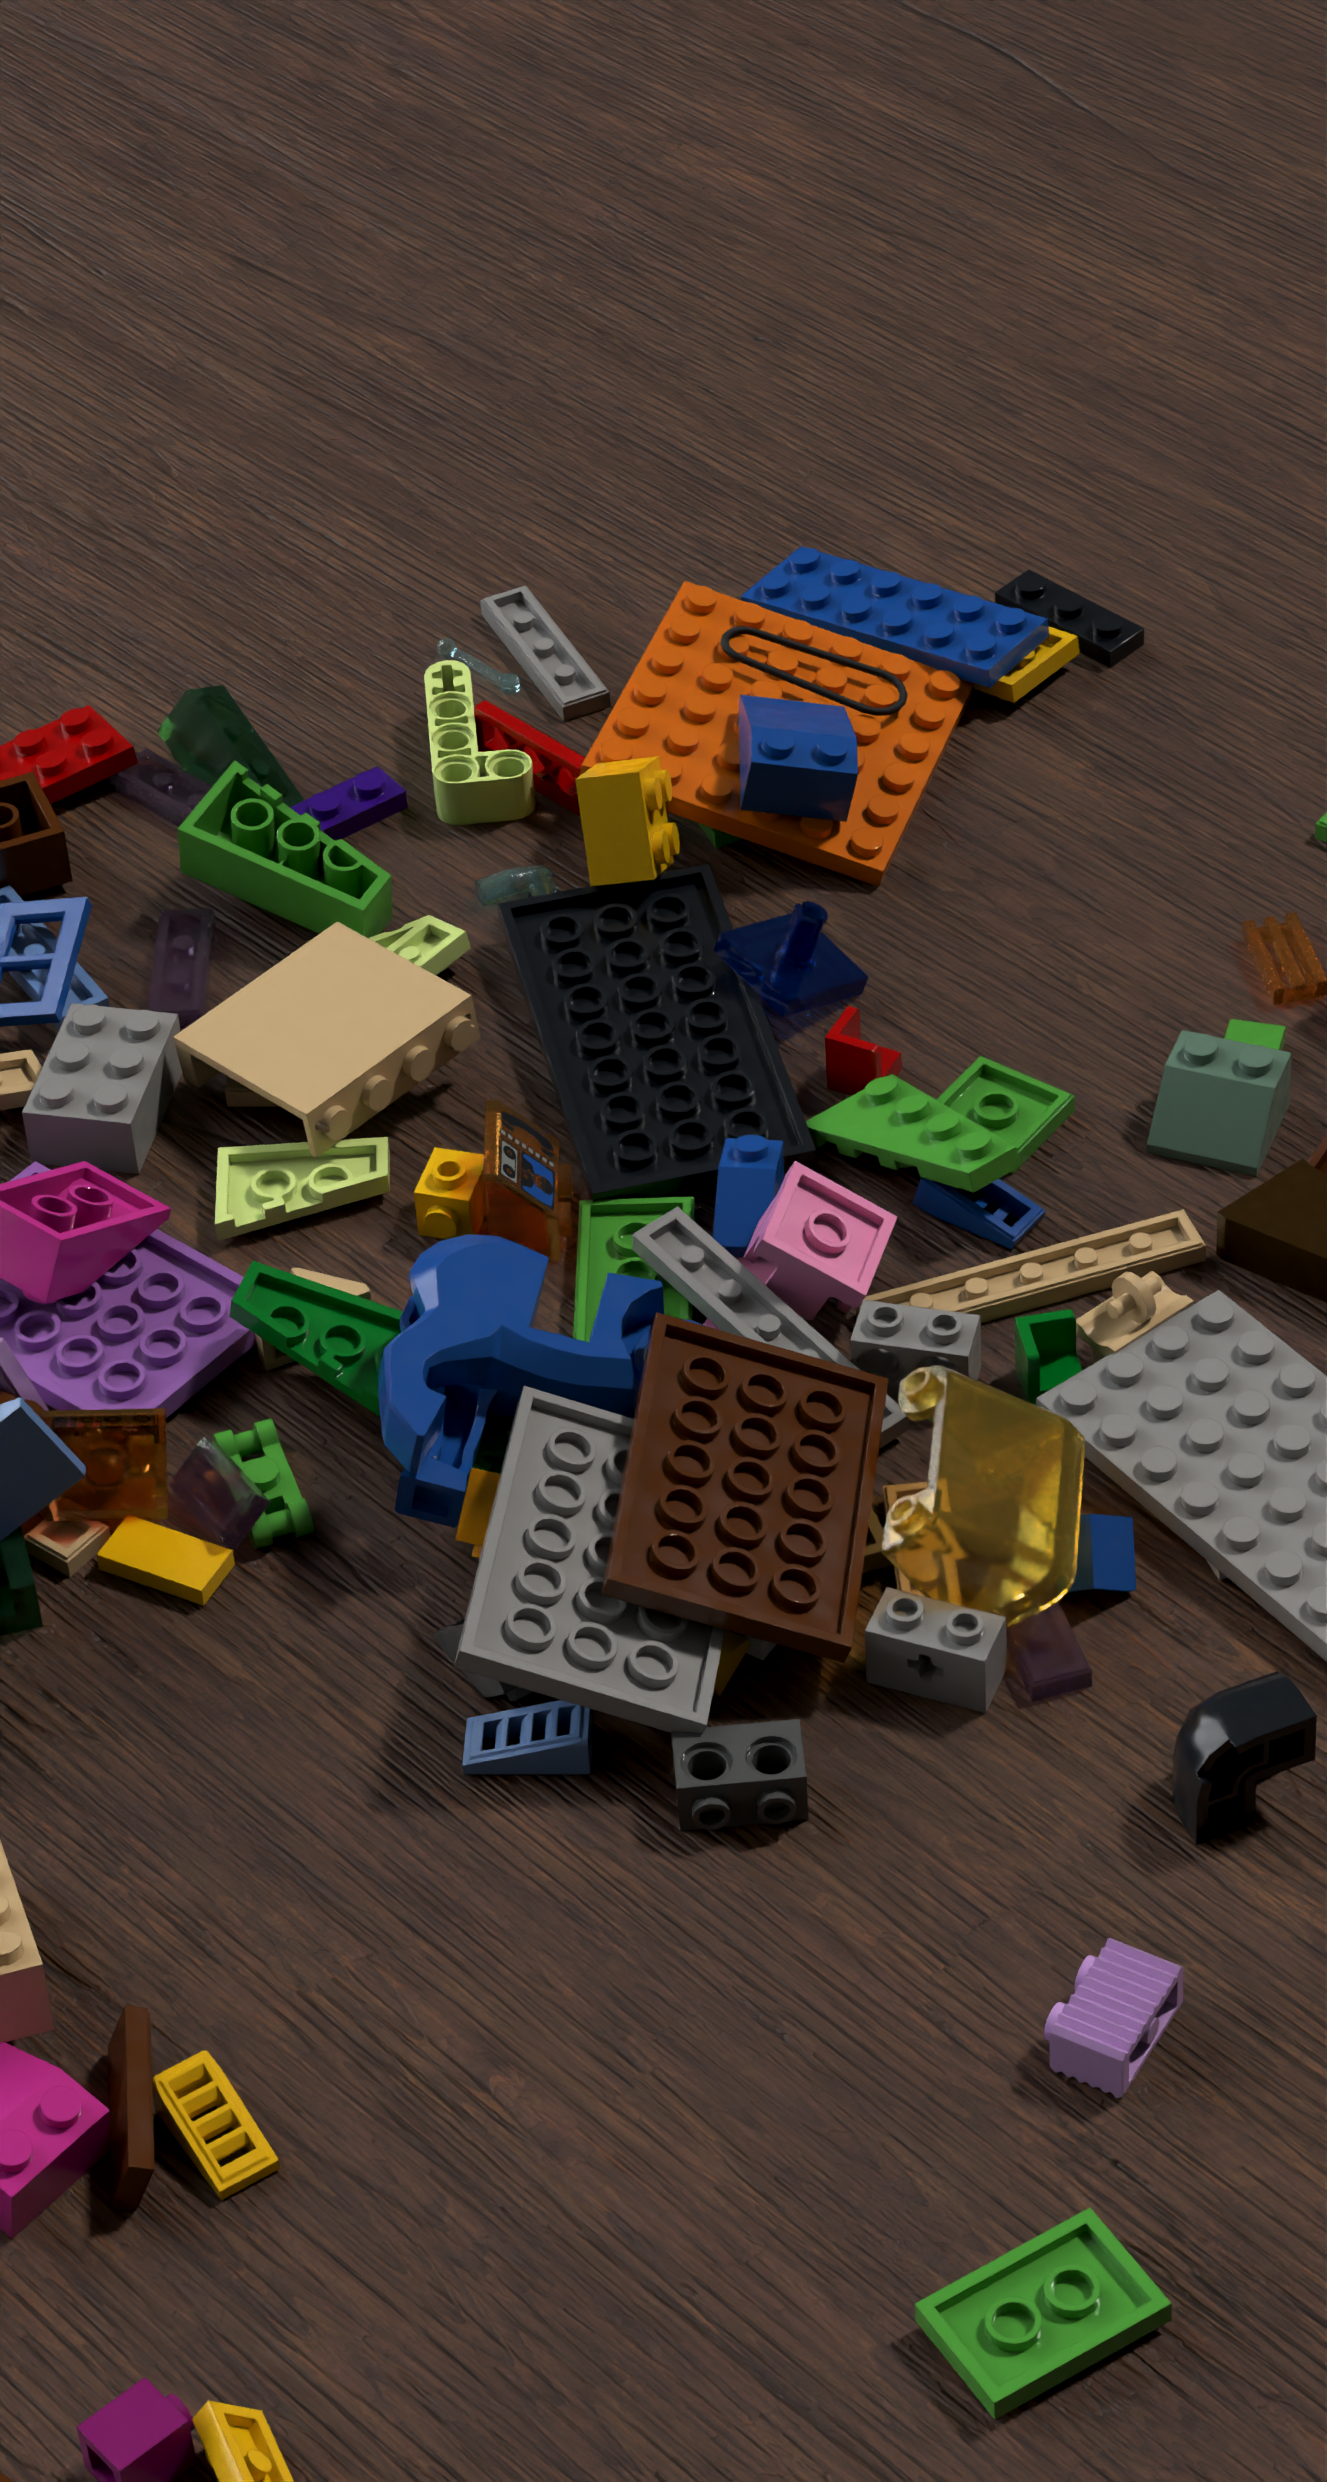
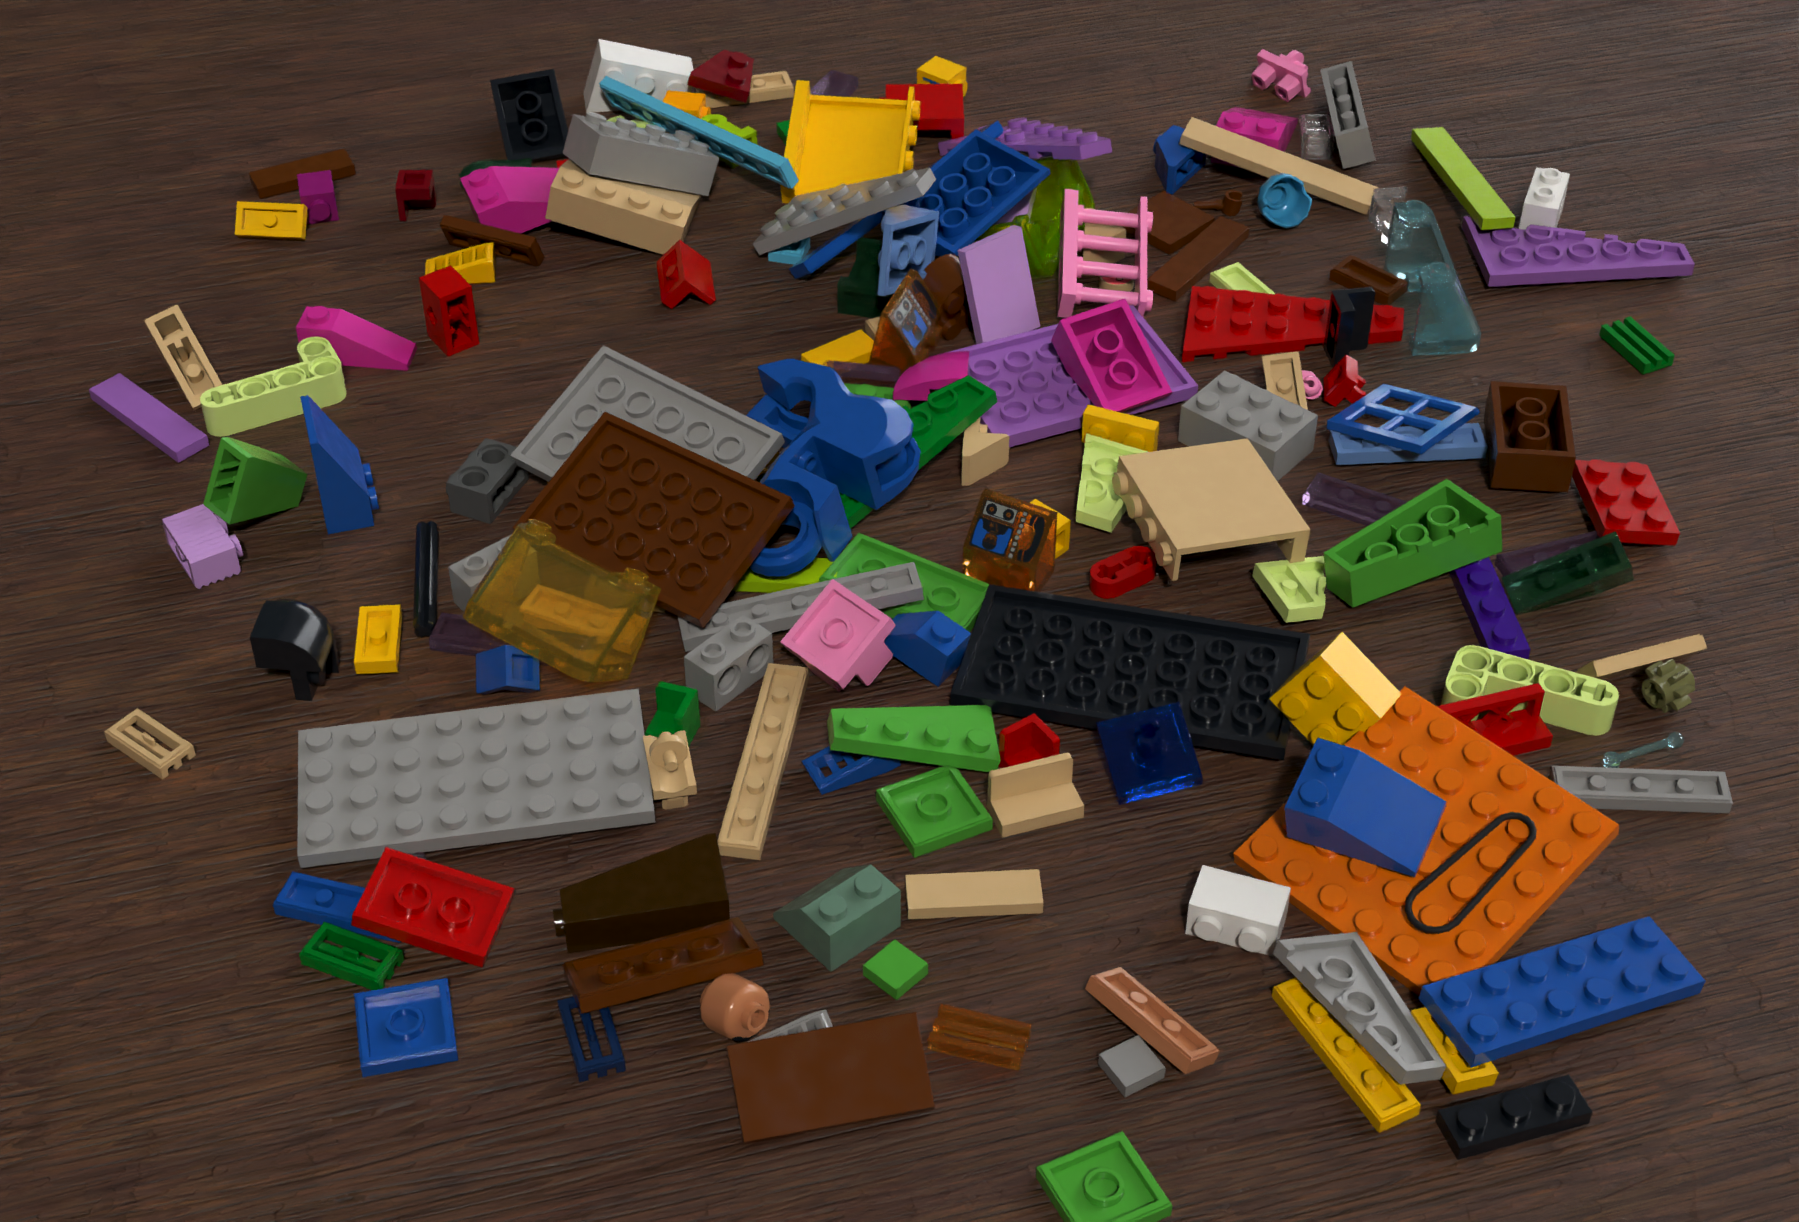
camera: 115 degrees right, 0 degrees up
bright green plate [915,2207,1172,2420] -> none
none -> medium lavender tile [89,373,209,463]
none -> tan slope [144,304,222,411]
none -> yellowish green beam [200,336,347,437]
none -> bright green slope [203,437,308,525]
none -> dark pink slope [296,306,417,371]
none -> blue slope [301,395,379,535]
none -> yellow plate [354,604,402,674]
none -> dark red panel [395,170,437,221]
none -> black axle [413,521,438,638]
none -> red brick [419,265,479,357]
none -> red panel [657,240,716,309]
none -> dark pink brick [893,351,969,401]
none -> tan tile [905,869,1043,919]
none -> tan panel [987,752,1084,838]
none -> yellow plate [1081,404,1159,452]
none -> nougat tile [1085,967,1220,1074]
none -> red beam [1089,546,1157,599]
none -> light grey tile [1098,1035,1166,1097]
none -> white brick [1185,865,1291,957]
none -> yellow tile [1272,977,1421,1133]
none -> light grey wing [1273,932,1446,1085]
none -> tan tile [1576,634,1707,680]
none -> olive gear [1642,659,1695,713]

